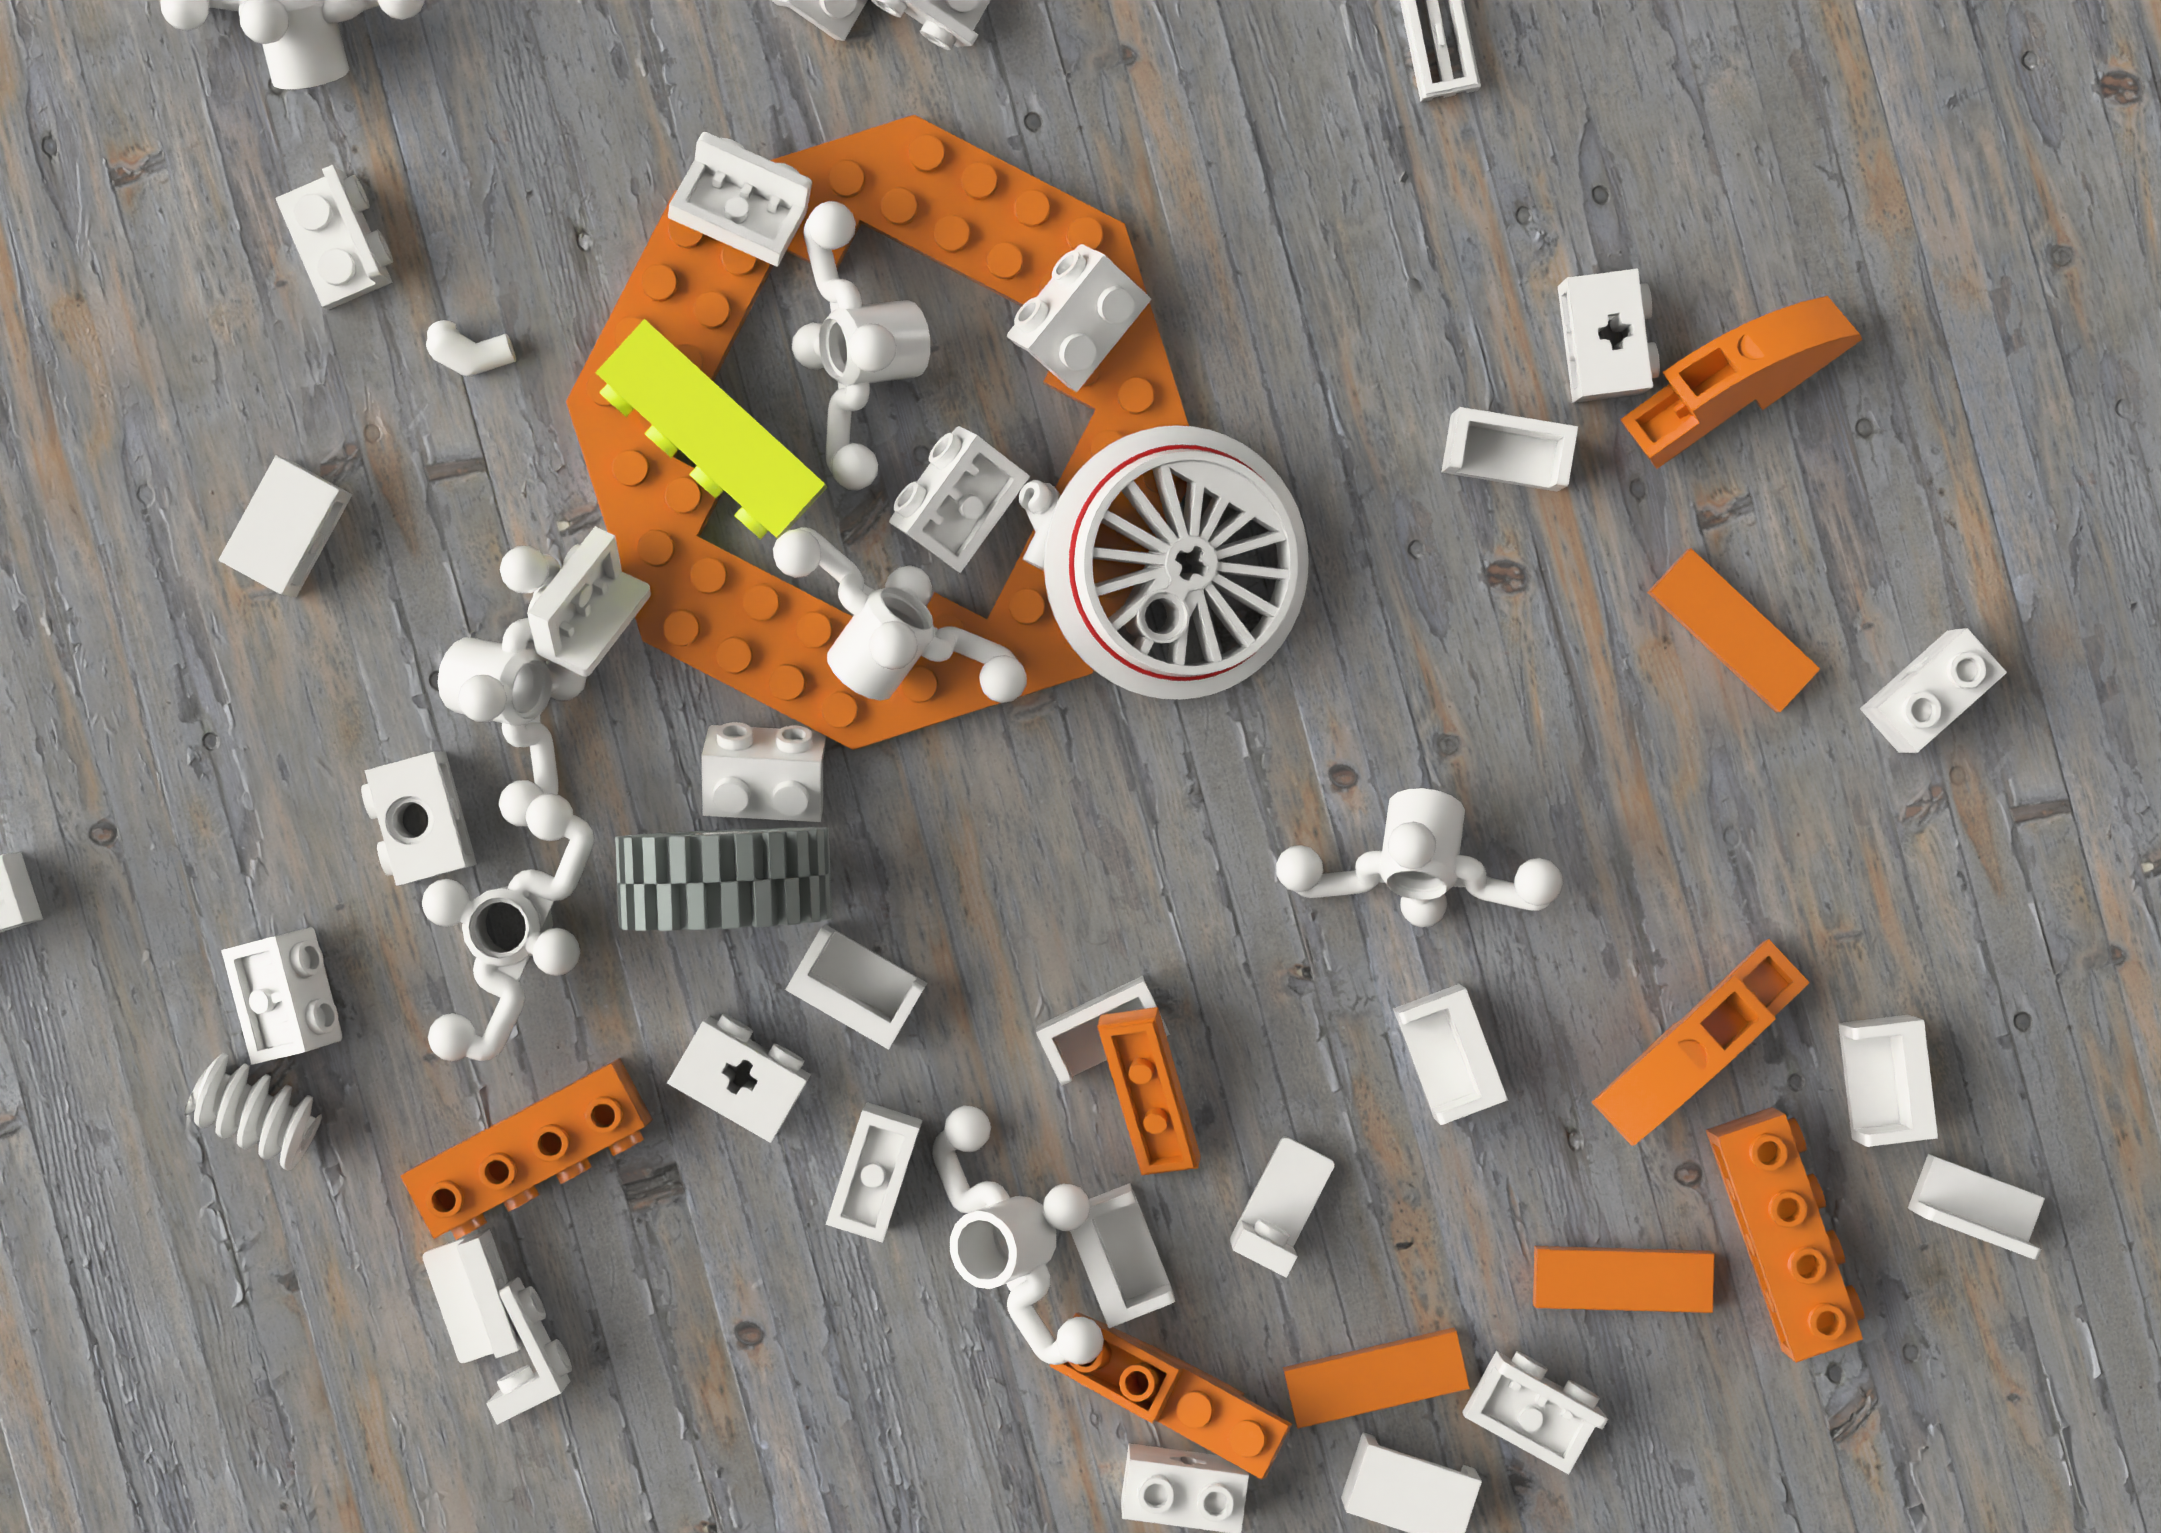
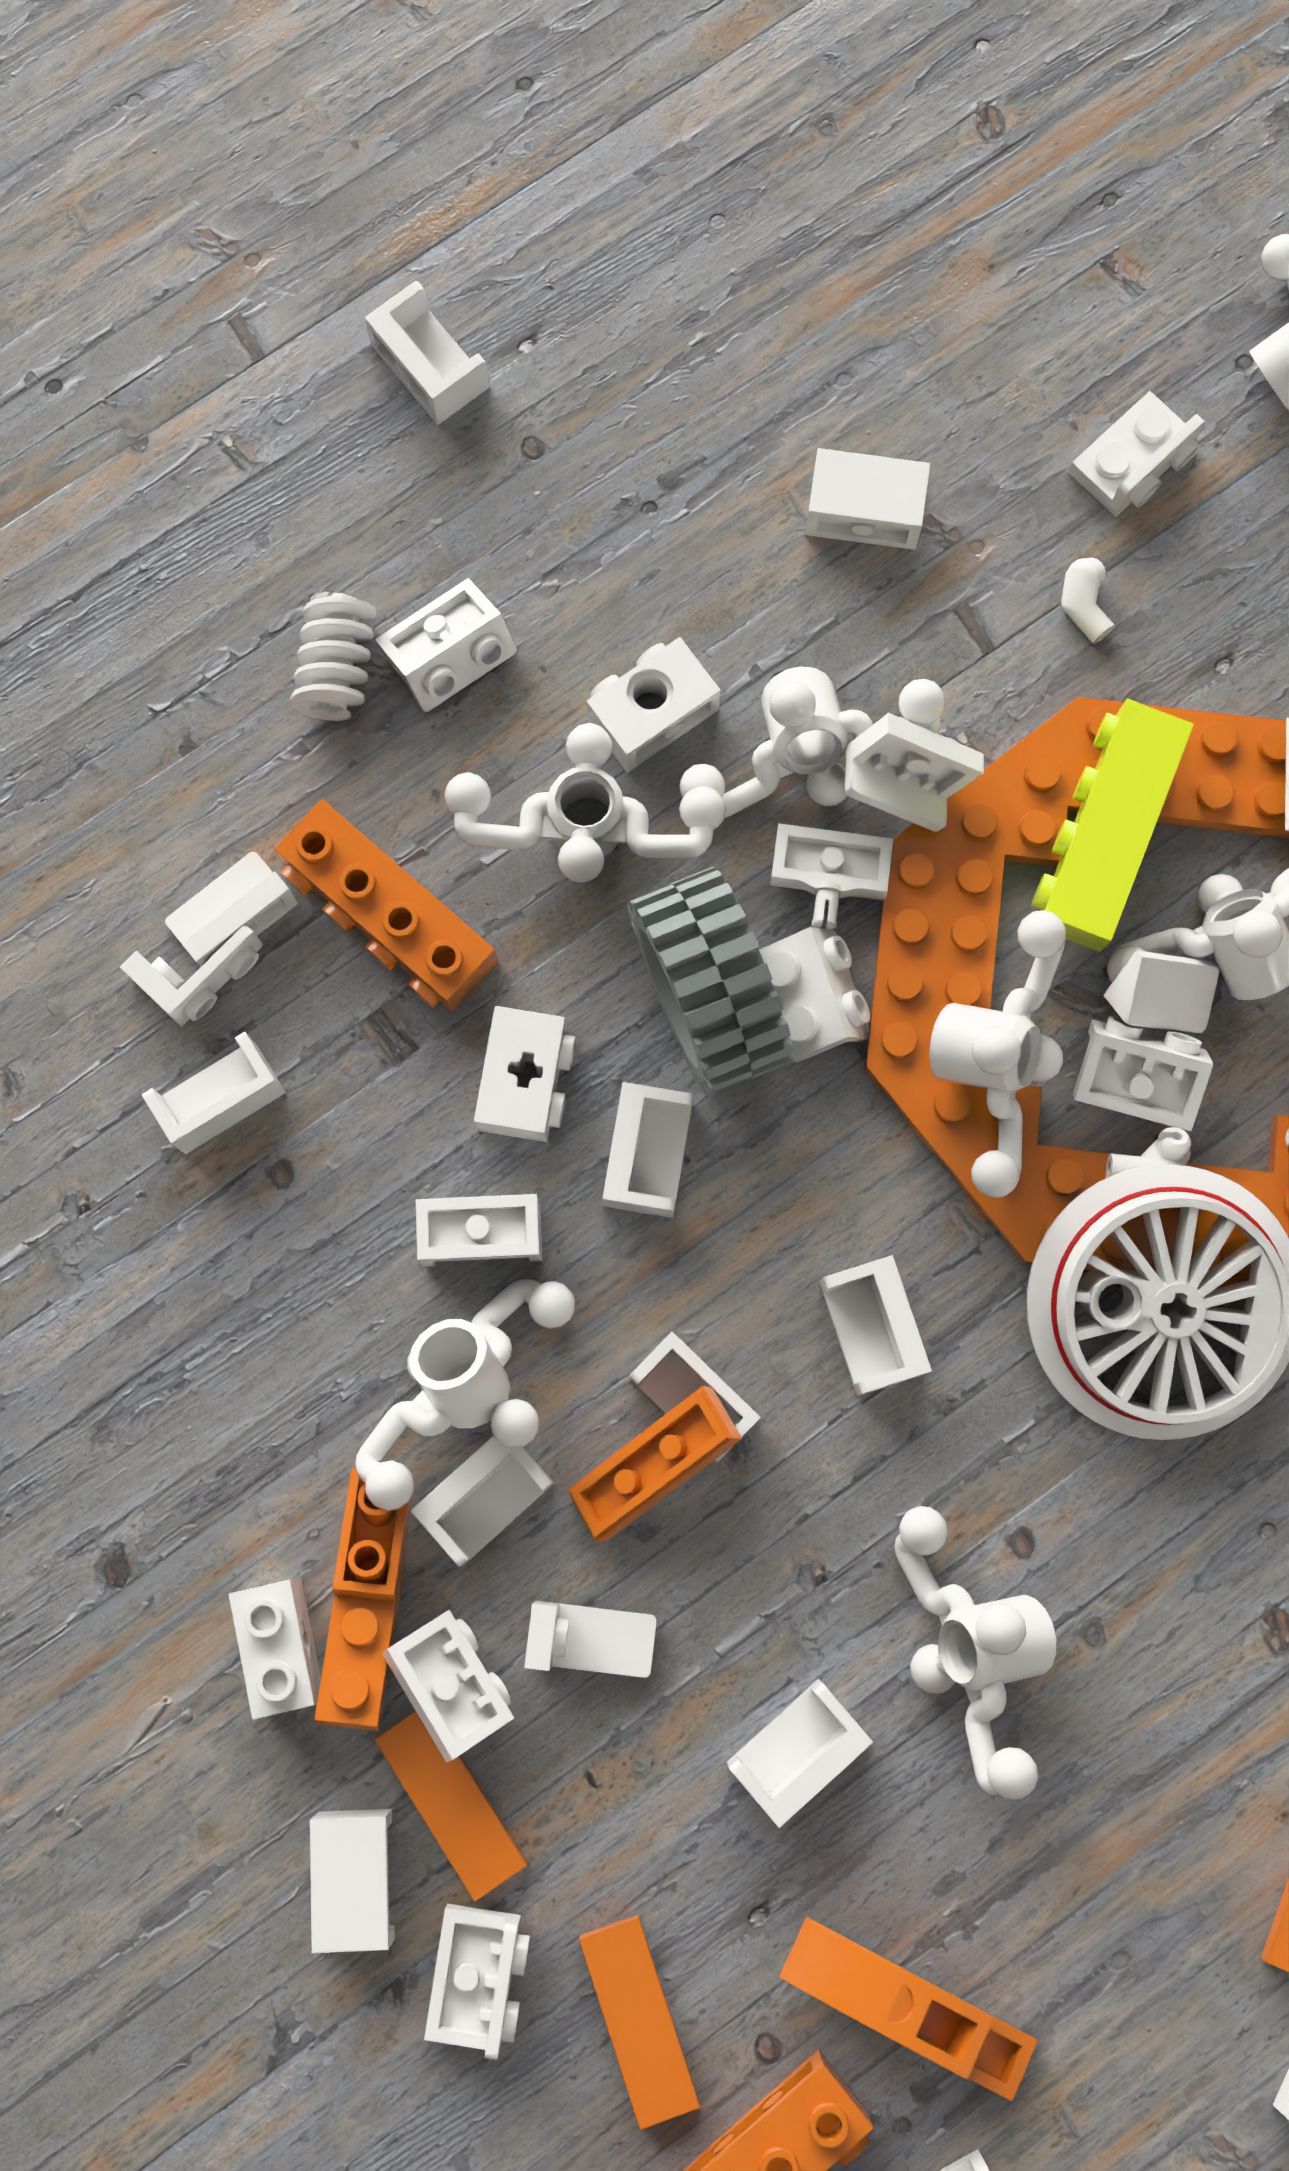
camera: 70 degrees right, 10 degrees down
none -> white panel [142,1032,286,1155]
none -> white bracket [382,1610,514,1763]
none -> white plate [770,823,893,930]
none -> white panel [819,1255,932,1396]
none -> white slope [1103,951,1220,1034]

